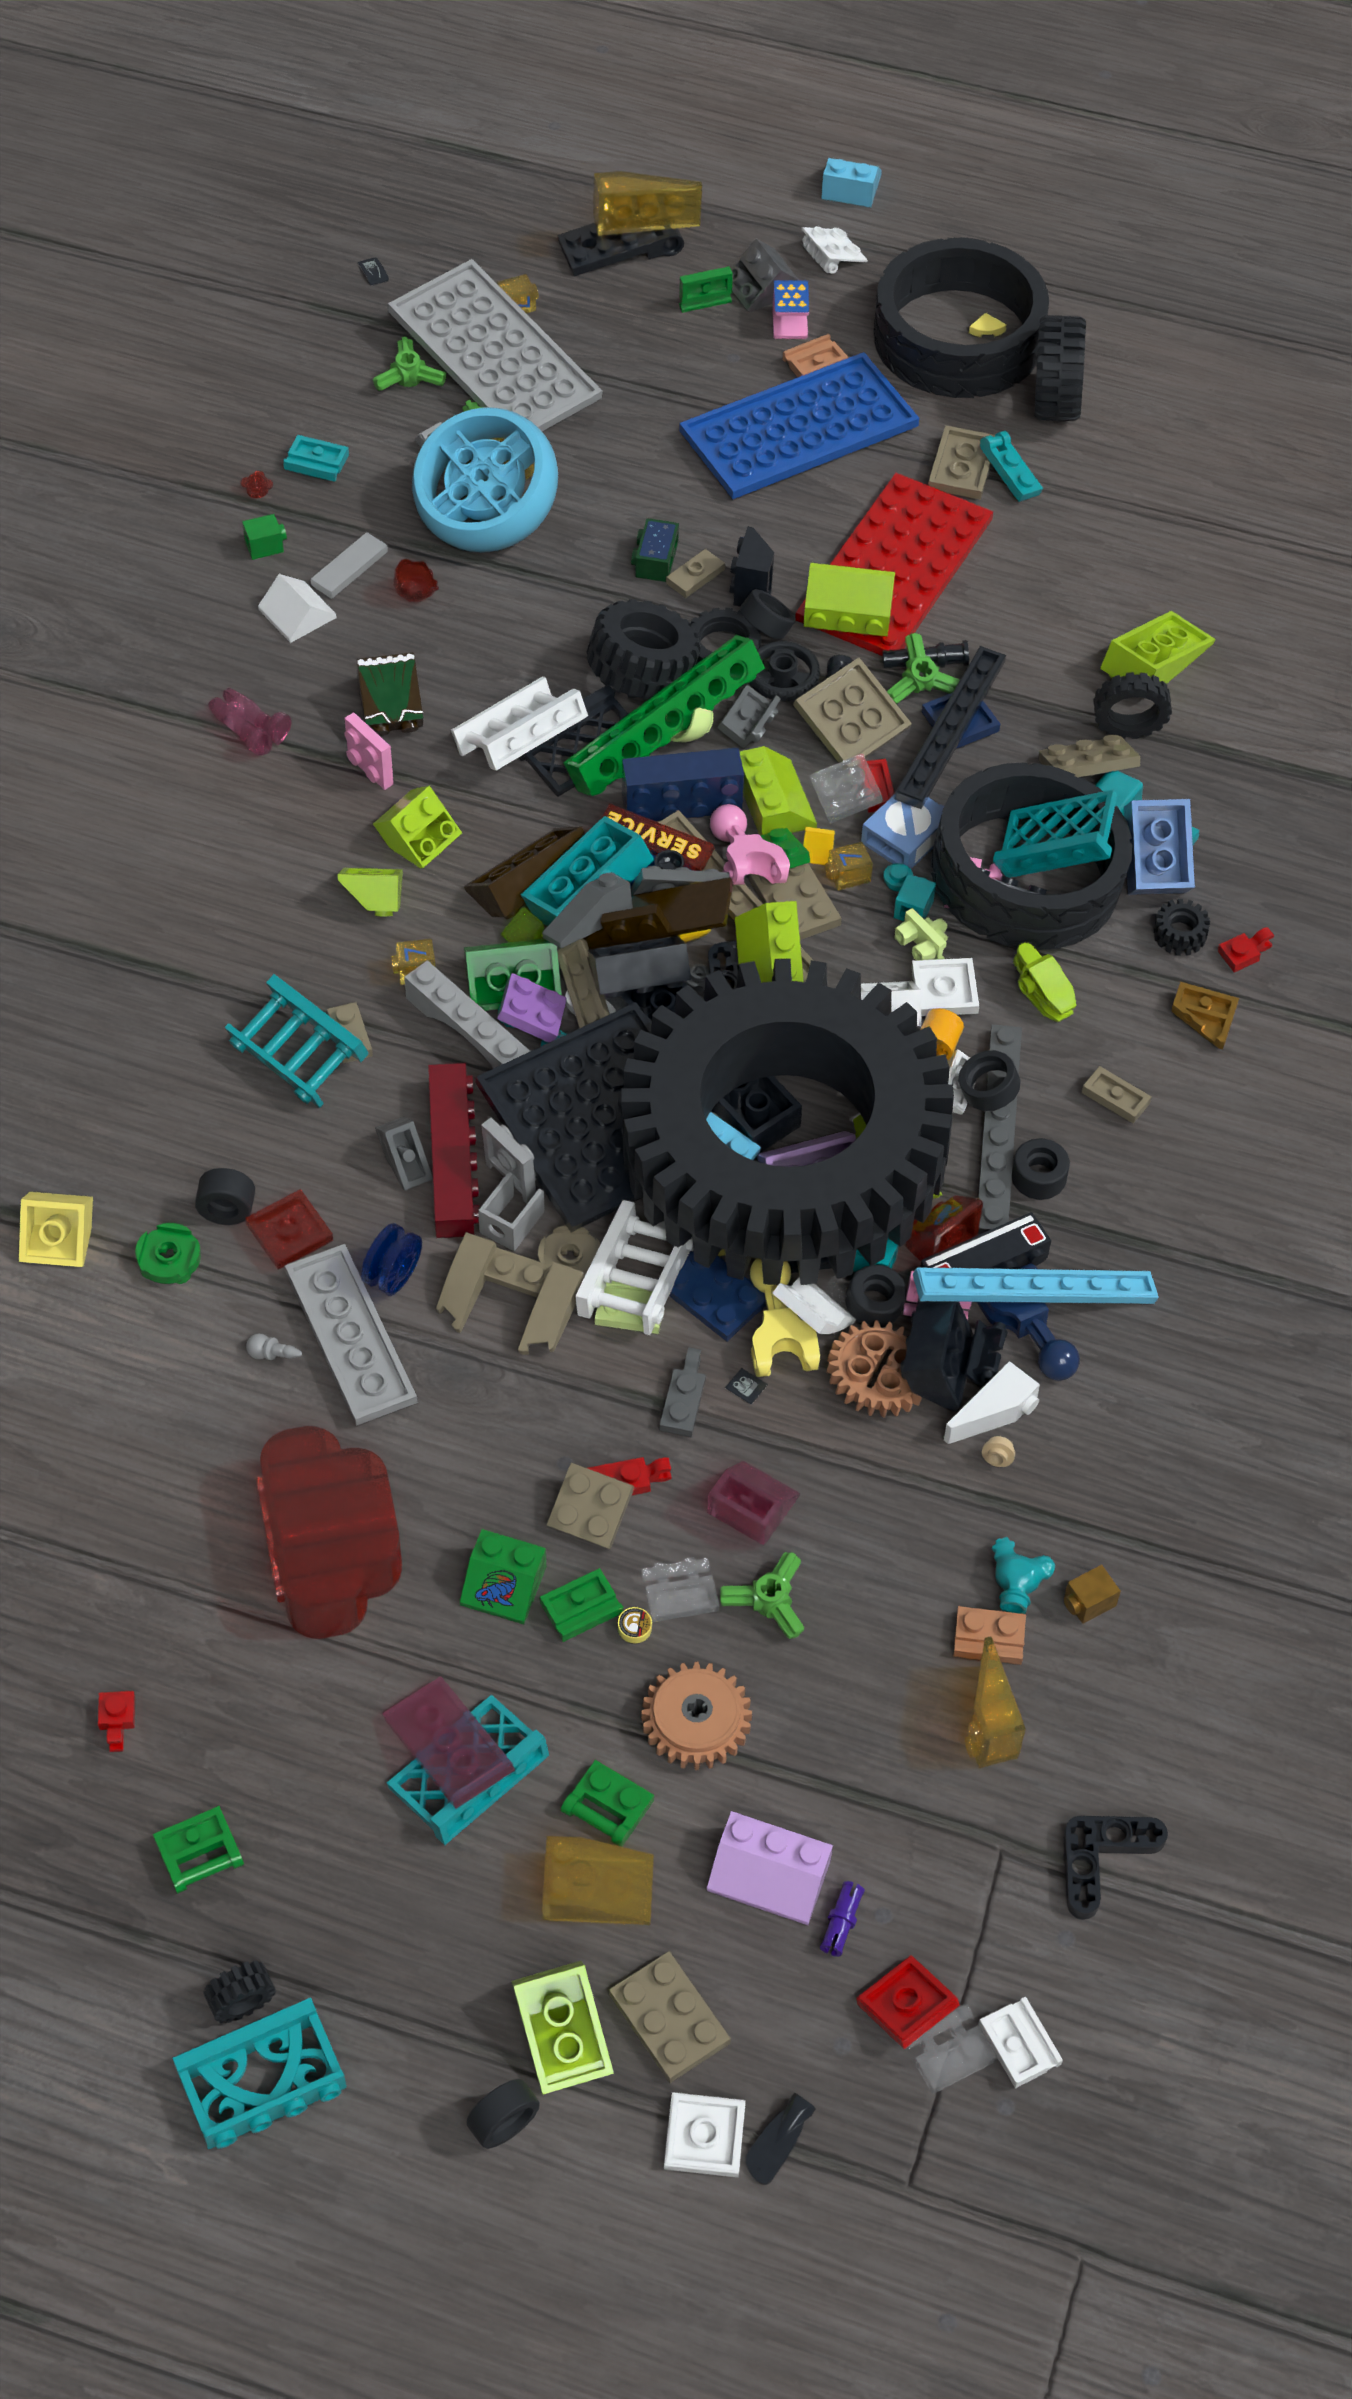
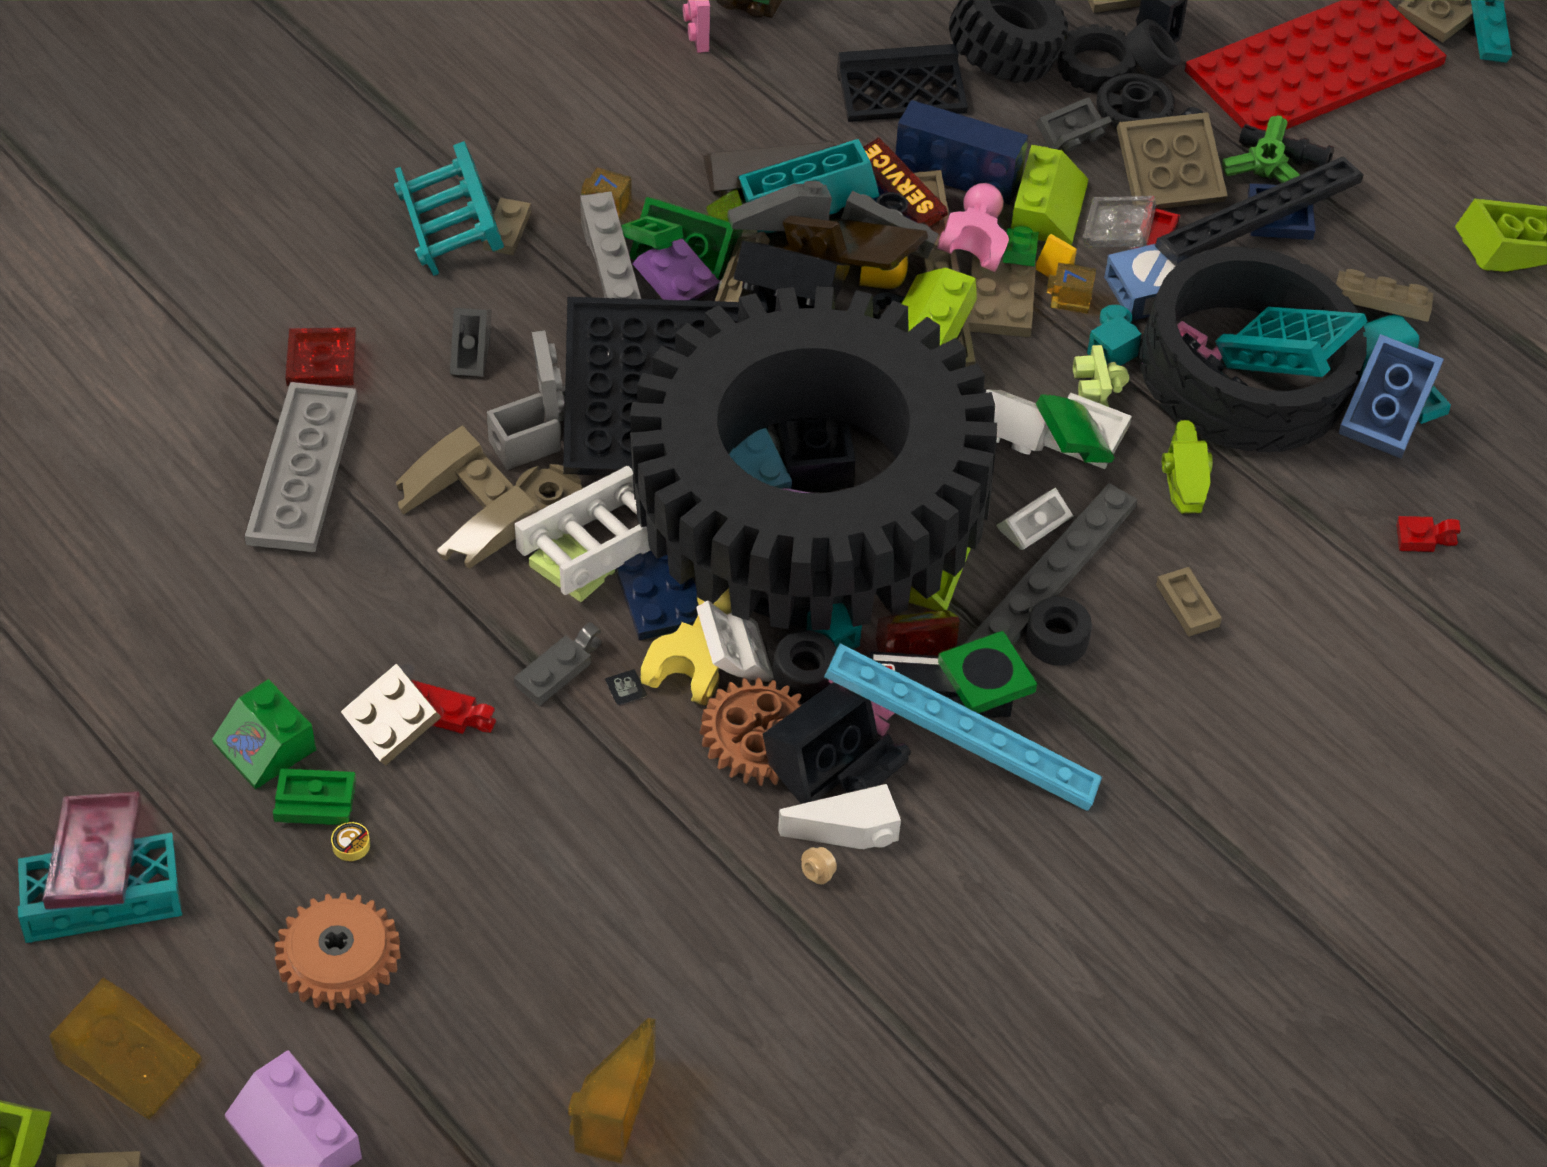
camera: 30 degrees right, 5 degrees down
light yellow slope [19,1192,93,1267] -> none
green plate [135,1223,201,1284] -> none
black tyre [195,1168,256,1225] -> none
light grey bar [246,1333,302,1360] -> none
clear red brick [256,1426,402,1639] -> none
lime slope [338,868,403,917] -> none
clear blue wheel [361,1223,422,1296] -> none
lime slope [373,785,462,869] -> none
dark red brick [428,1063,479,1238] -> none
white fence [451,676,588,770] -> none
green plate [561,1760,654,1847] -> none
green brick [563,635,765,796] -> none
clear plate [641,1557,719,1622] -> none
yellowish green helmet [666,708,713,743] -> none
clear pink slope [707,1461,800,1545] -> none
bright green bush [720,1552,804,1639] -> none
lime slope [804,563,895,637] -> none
light orange piece [920,1008,964,1061] -> none
nougat plate [953,1606,1026,1665] -> none
black tyre [958,1050,1021,1111] -> none
dark blue piece [977,1264,1080,1381] -> none
teal animal [992,1537,1055,1614] -> none
pearl gold brick [1064,1564,1121,1624] -> none
black tyre [1093,672,1172,739] -> none
black tyre [1153,899,1210,956] -> none
pearl gold wing [1171,981,1239,1050] -> none
none -> green plate [621,216,684,250]
none -> green tile [938,631,1037,714]
none -> green slope [1036,394,1115,463]

